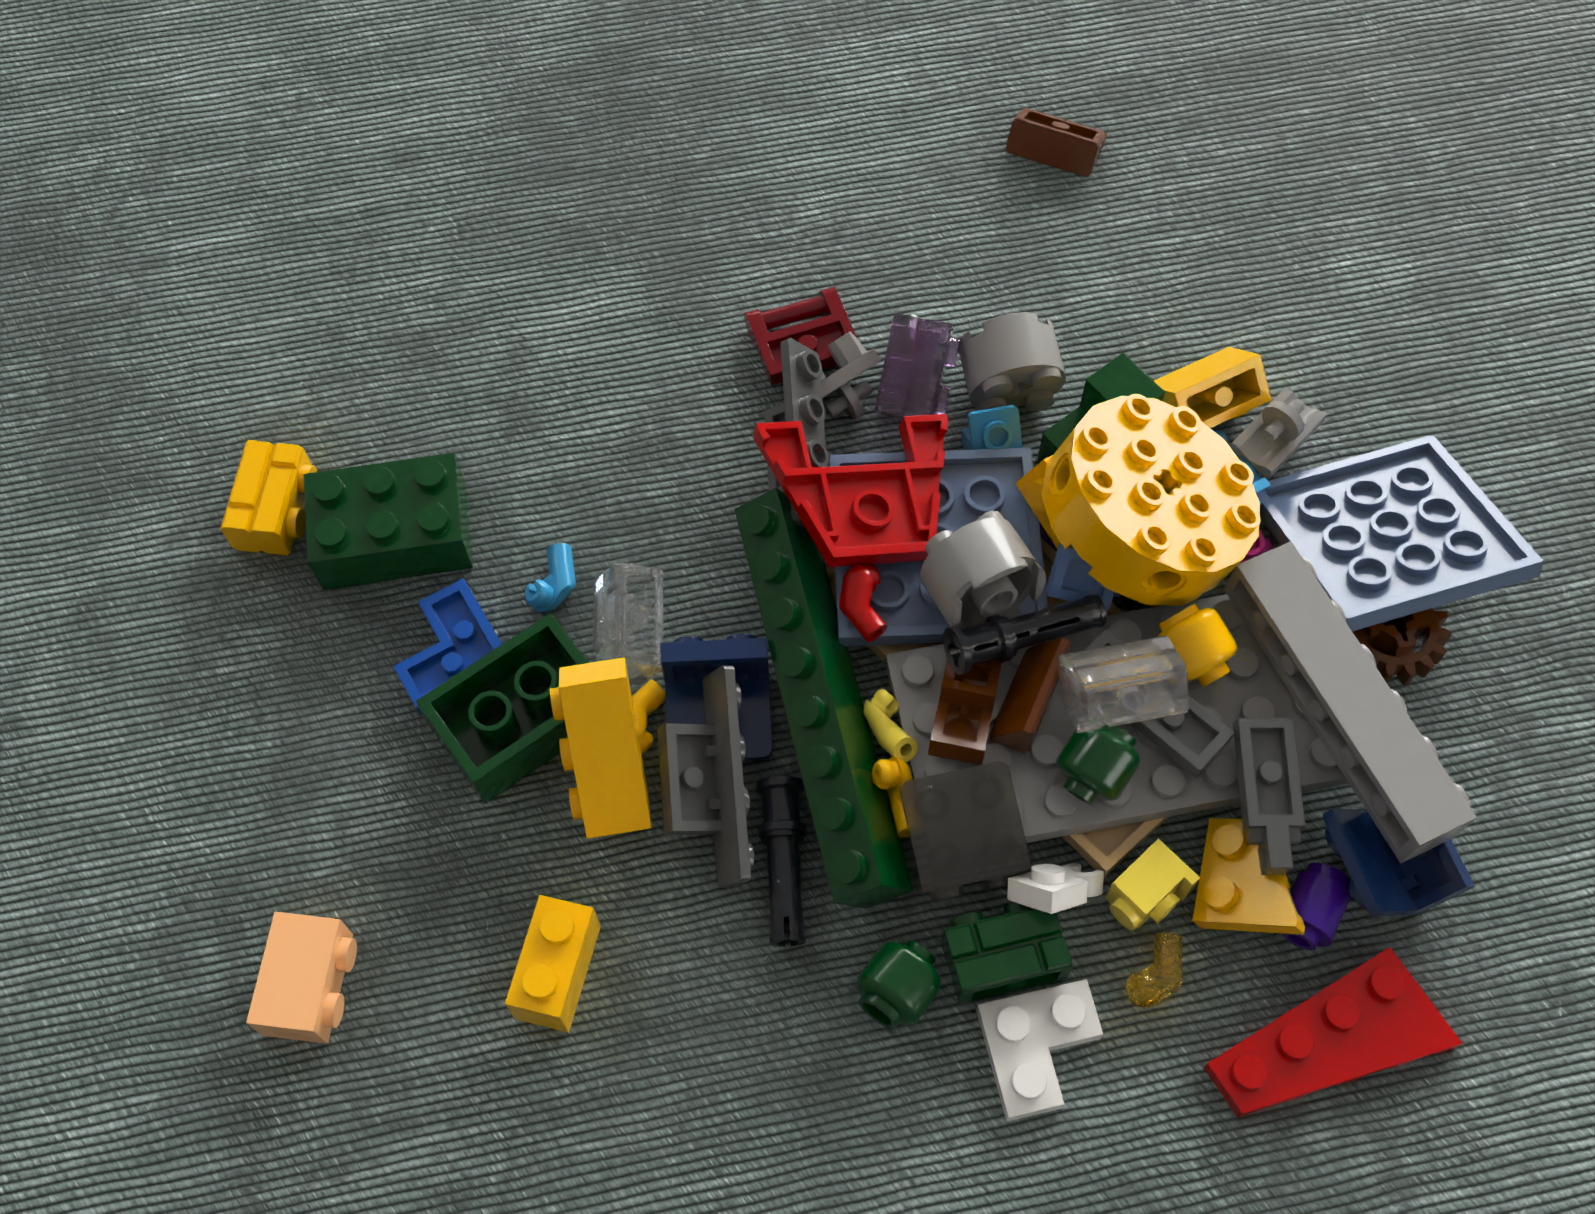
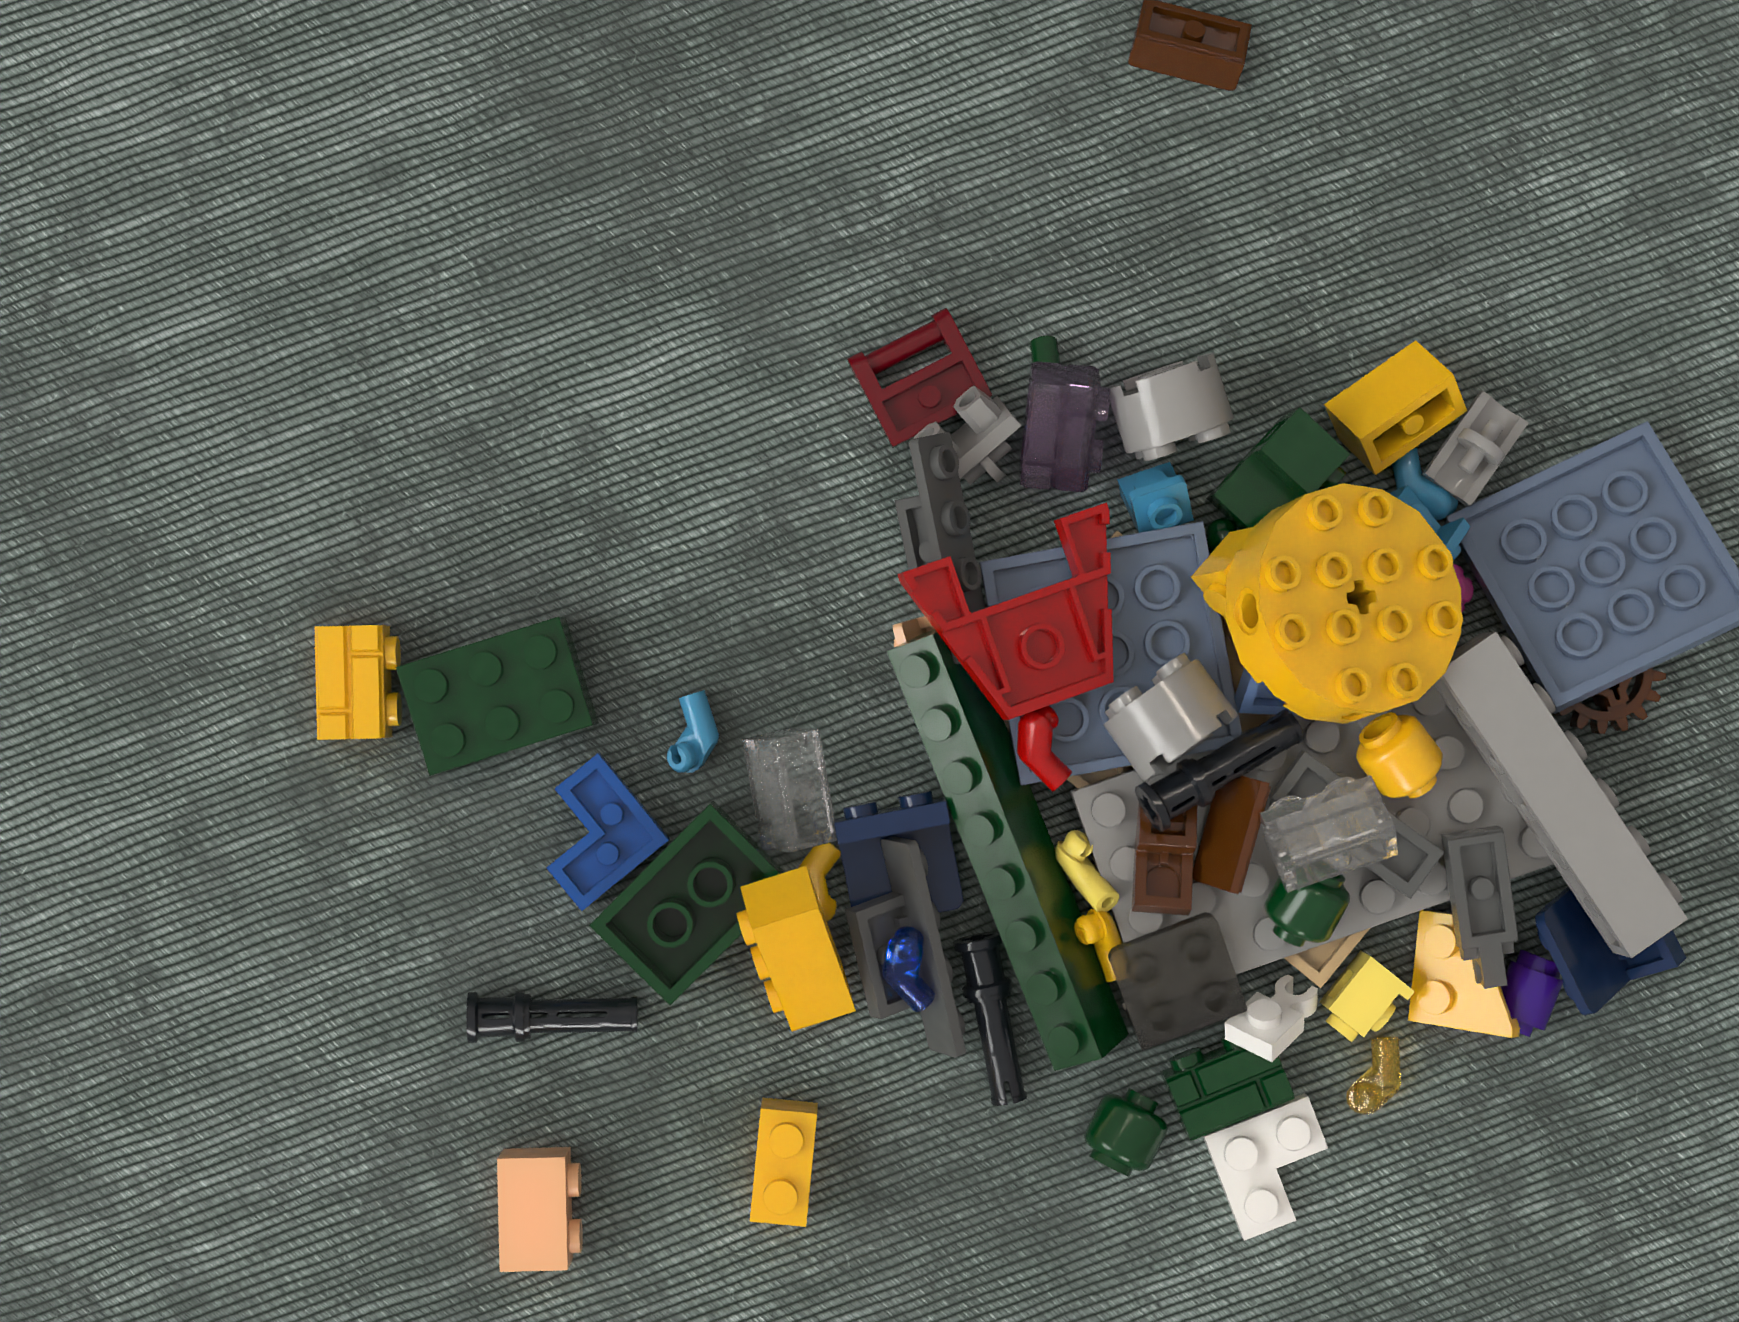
camera: 20 degrees left, 25 degrees up
red wing [1203,947,1463,1118] -> none
none -> black pin [466,991,638,1043]
none -> clear blue arm [882,926,935,1012]

